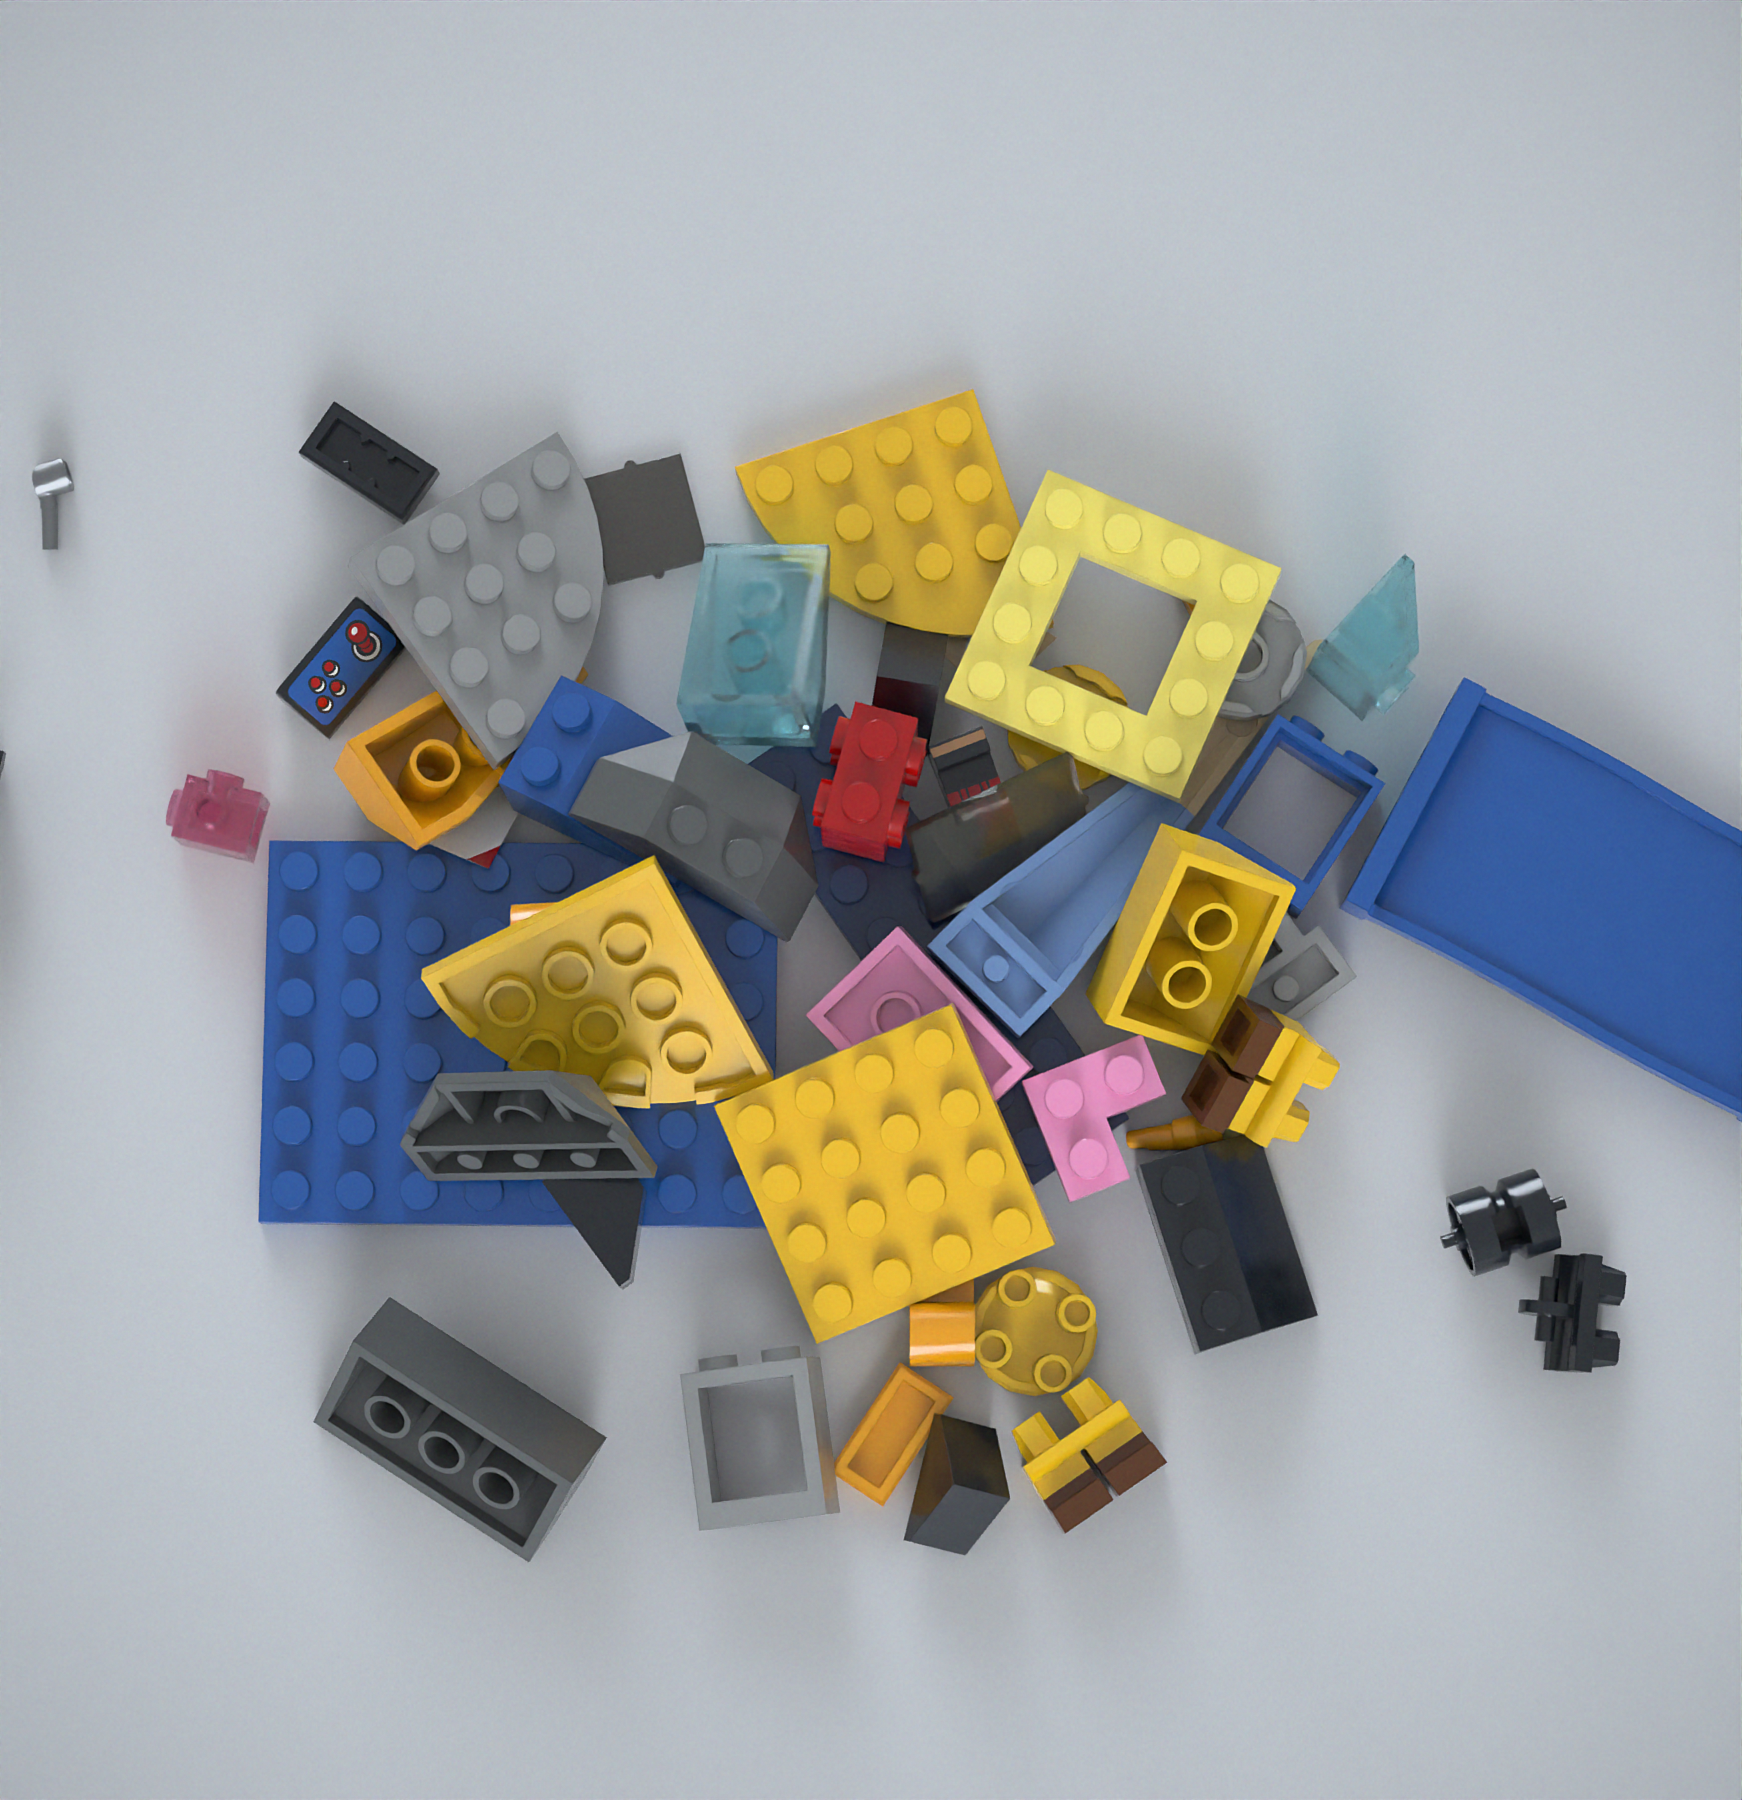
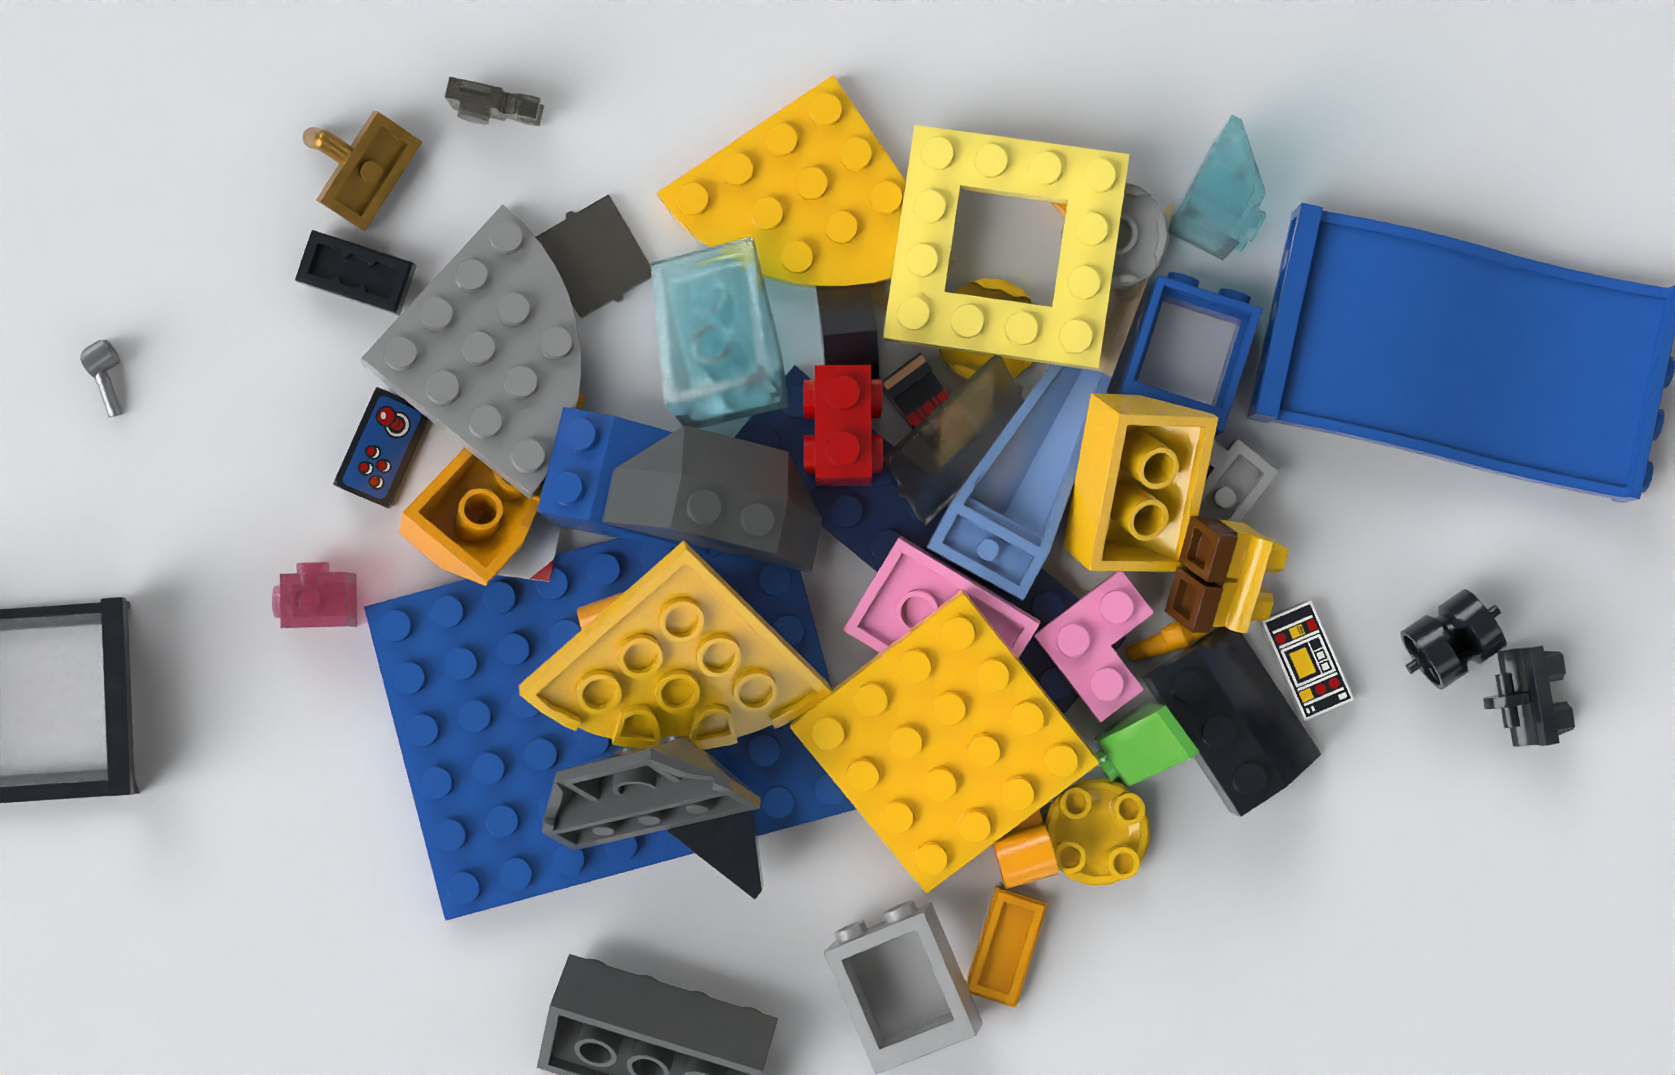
camera: 15 degrees left, 5 degrees up
black slope [904,1413,1010,1555] -> none
yellow hips [1011,1377,1167,1534] -> none
none -> pearl gold plate [302,110,422,231]
none -> clear smoke plate [445,76,545,127]
none -> bright green slope [1092,702,1199,786]
none -> tile [1259,600,1354,721]

